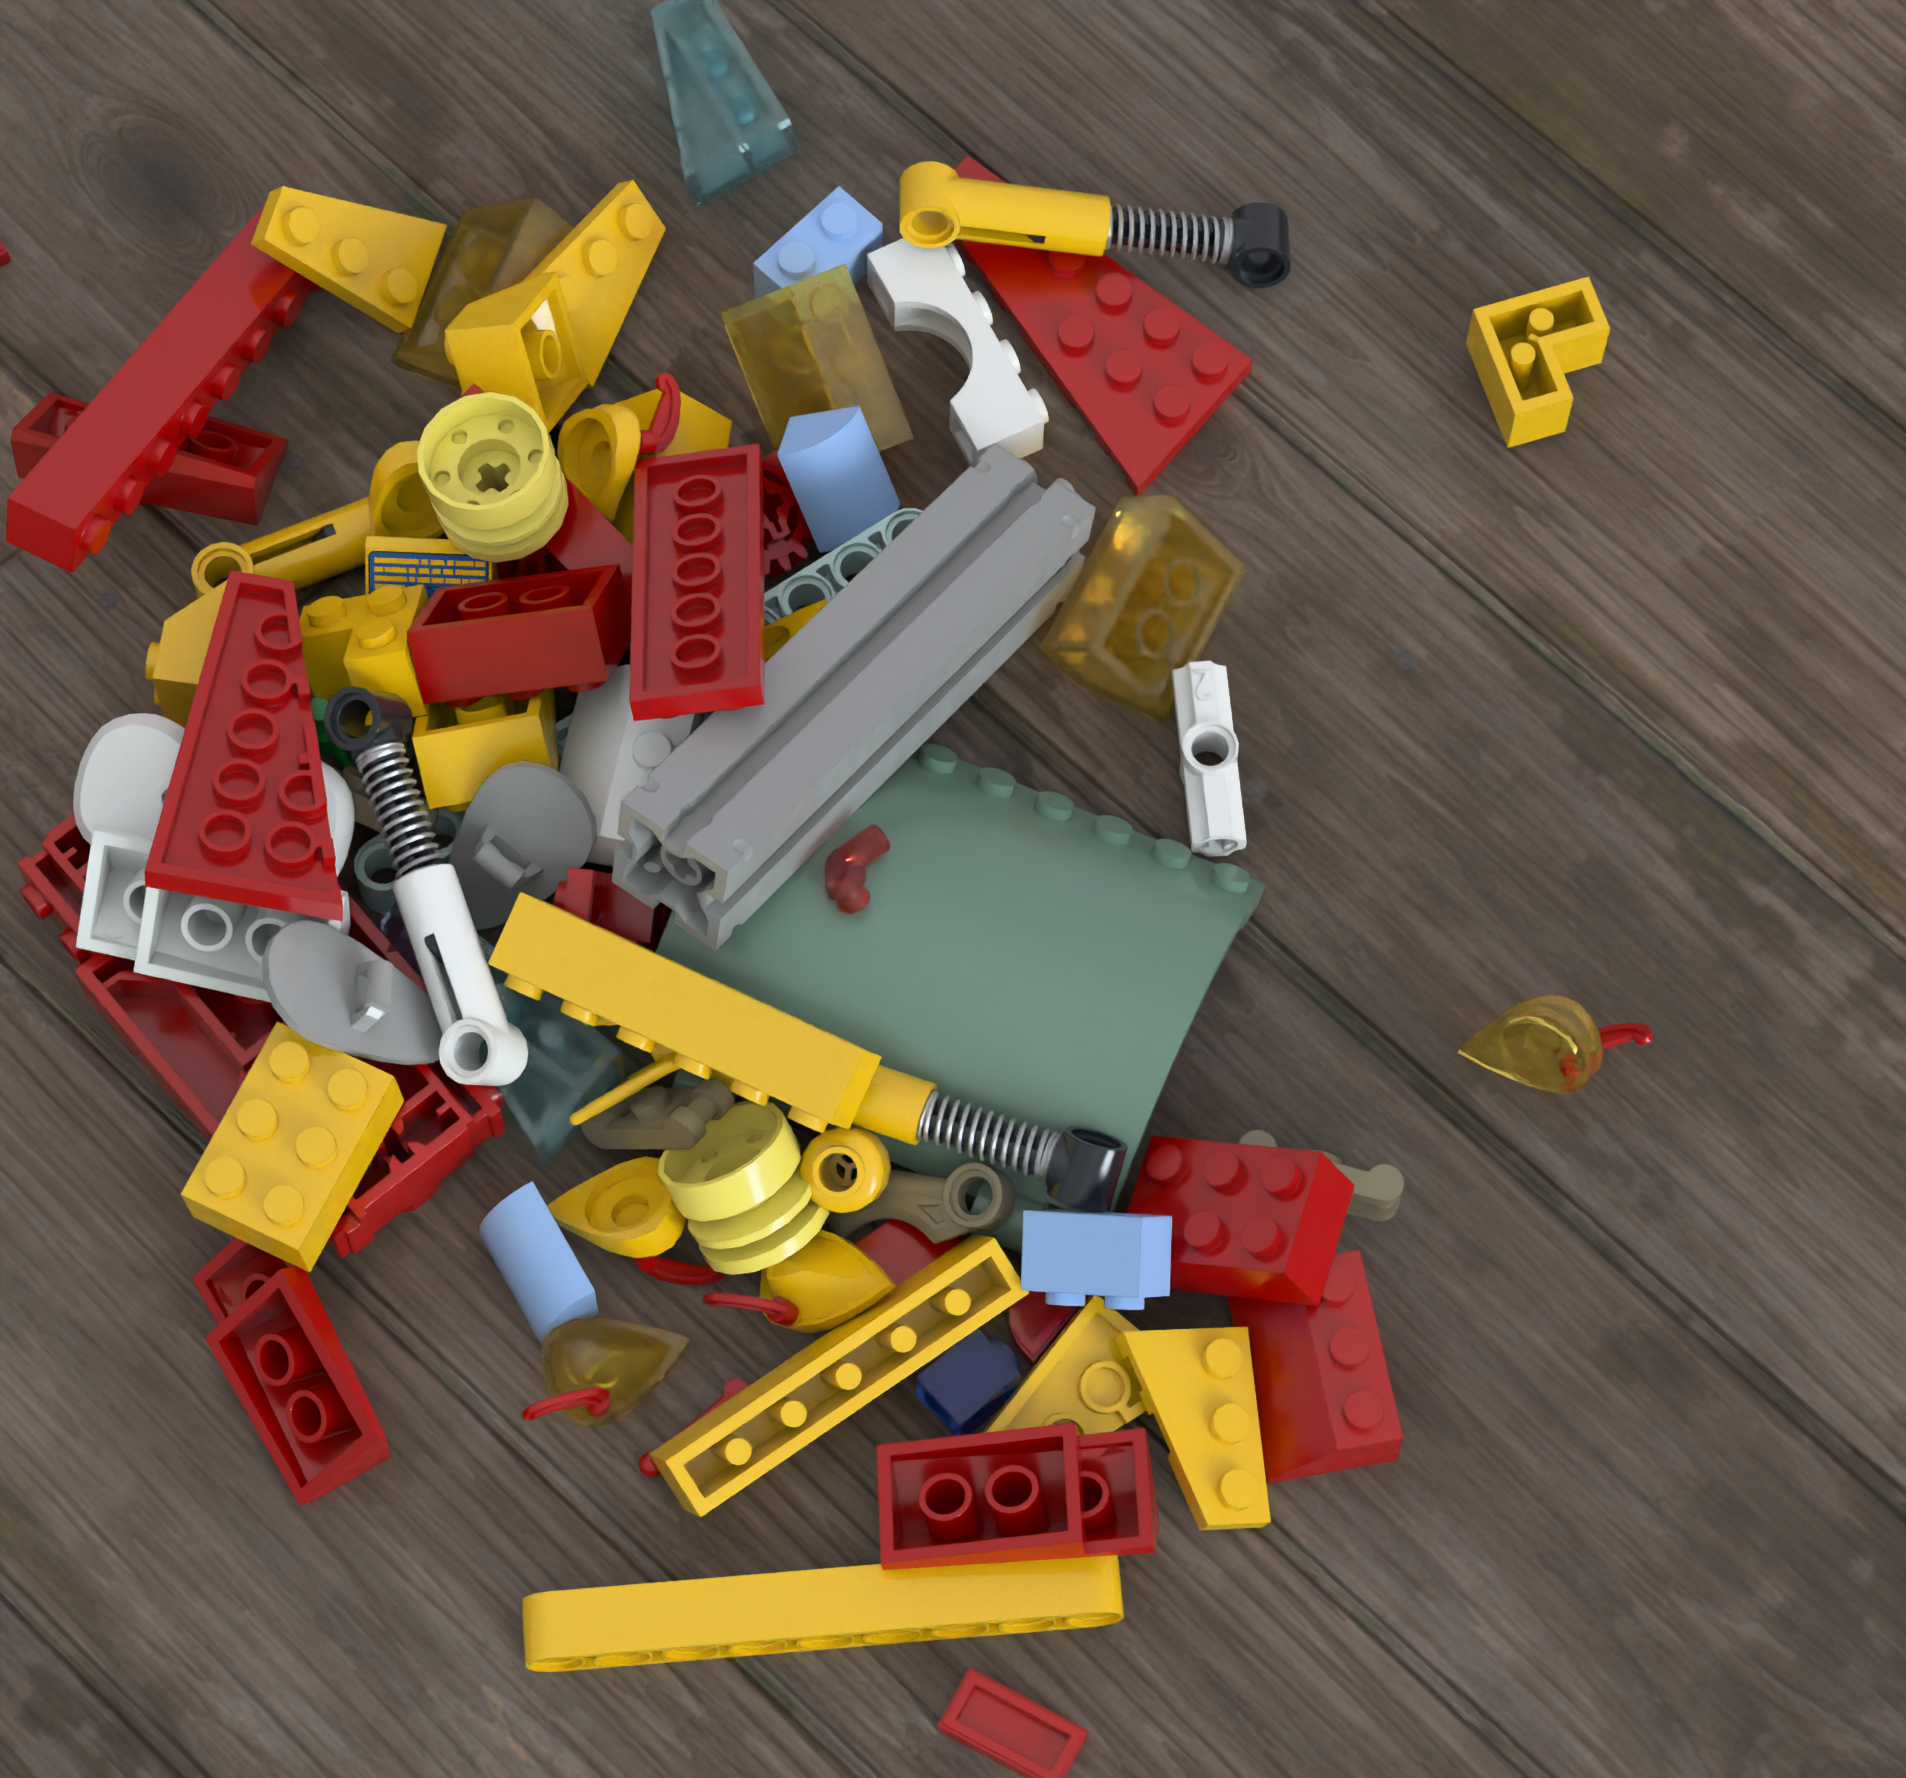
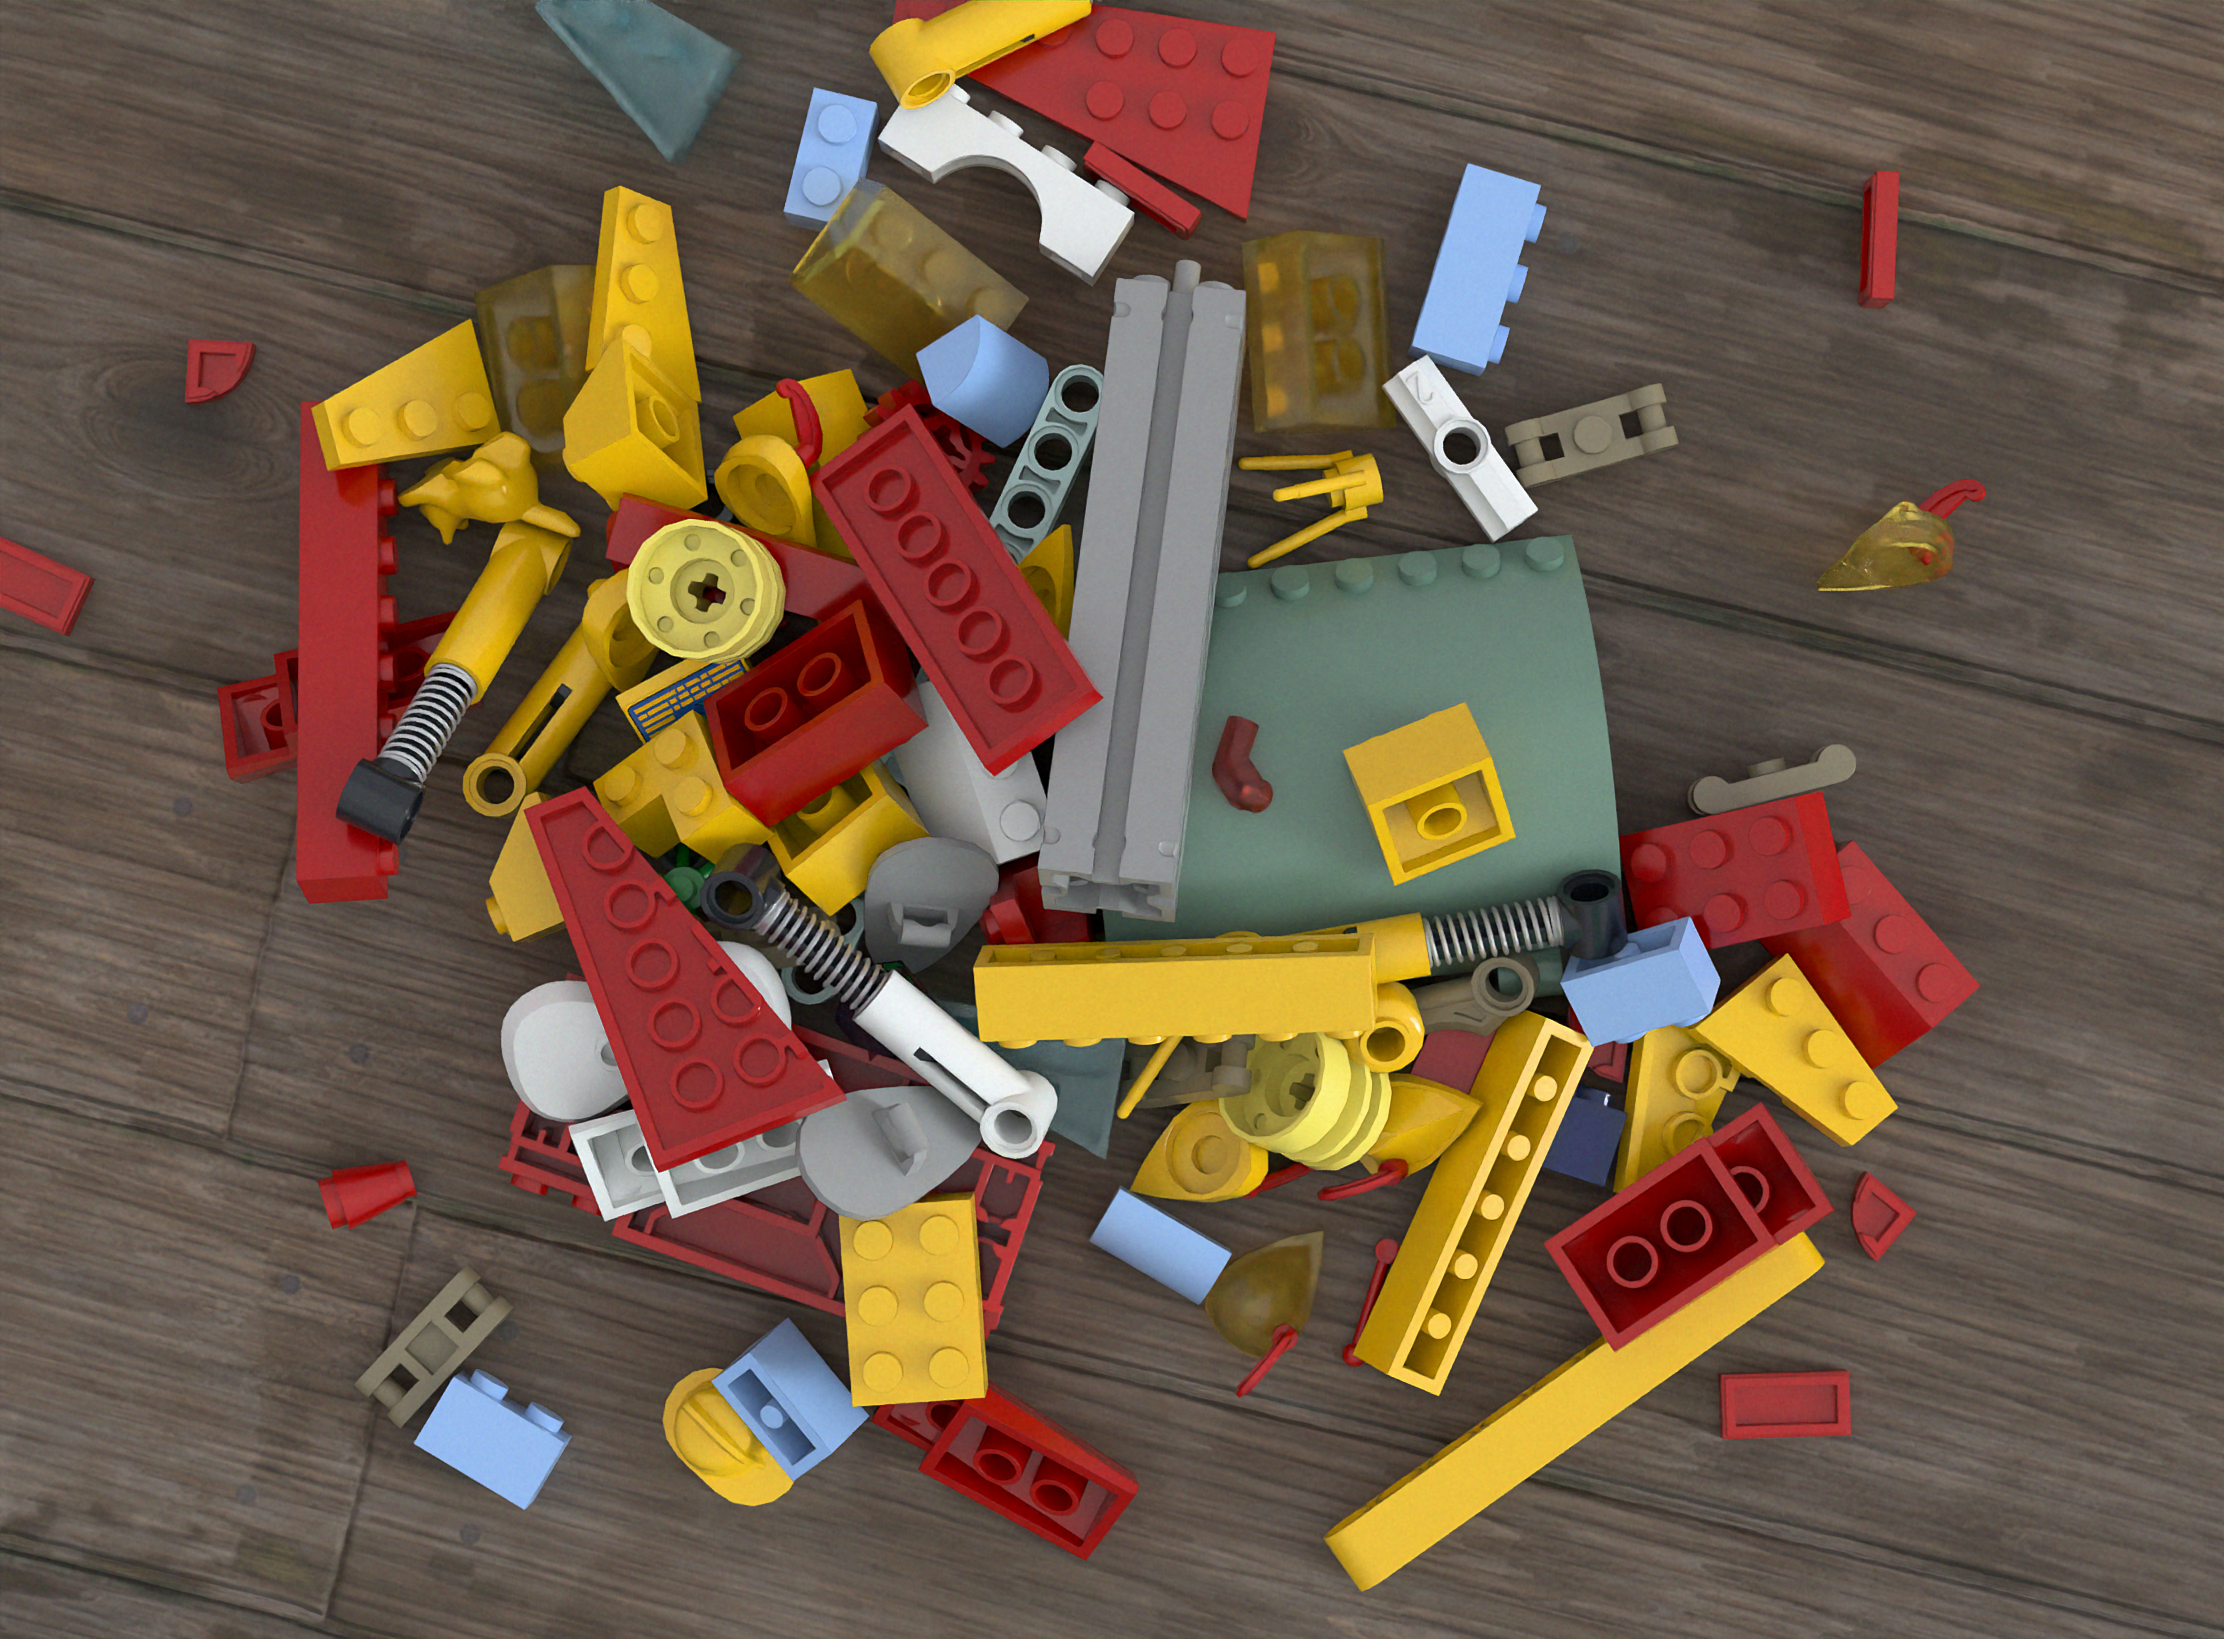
camera: 30 degrees left, 20 degrees up
none -> red tile [185,339,256,405]
none -> piece [335,519,573,846]
none -> yellow animal [397,431,581,545]
none -> yellow piece [663,1367,794,1506]
none -> light blue brick [711,1317,869,1481]
none -> red tile [1083,140,1201,241]
none -> yellow plant [1238,450,1383,569]
none -> yellow slope [1343,702,1516,886]
none -> light blue brick [1407,163,1547,377]
none -> dark tan plate [1503,383,1679,489]
none -> red tile [1850,1171,1917,1262]
none -> red tile [1858,171,1900,309]

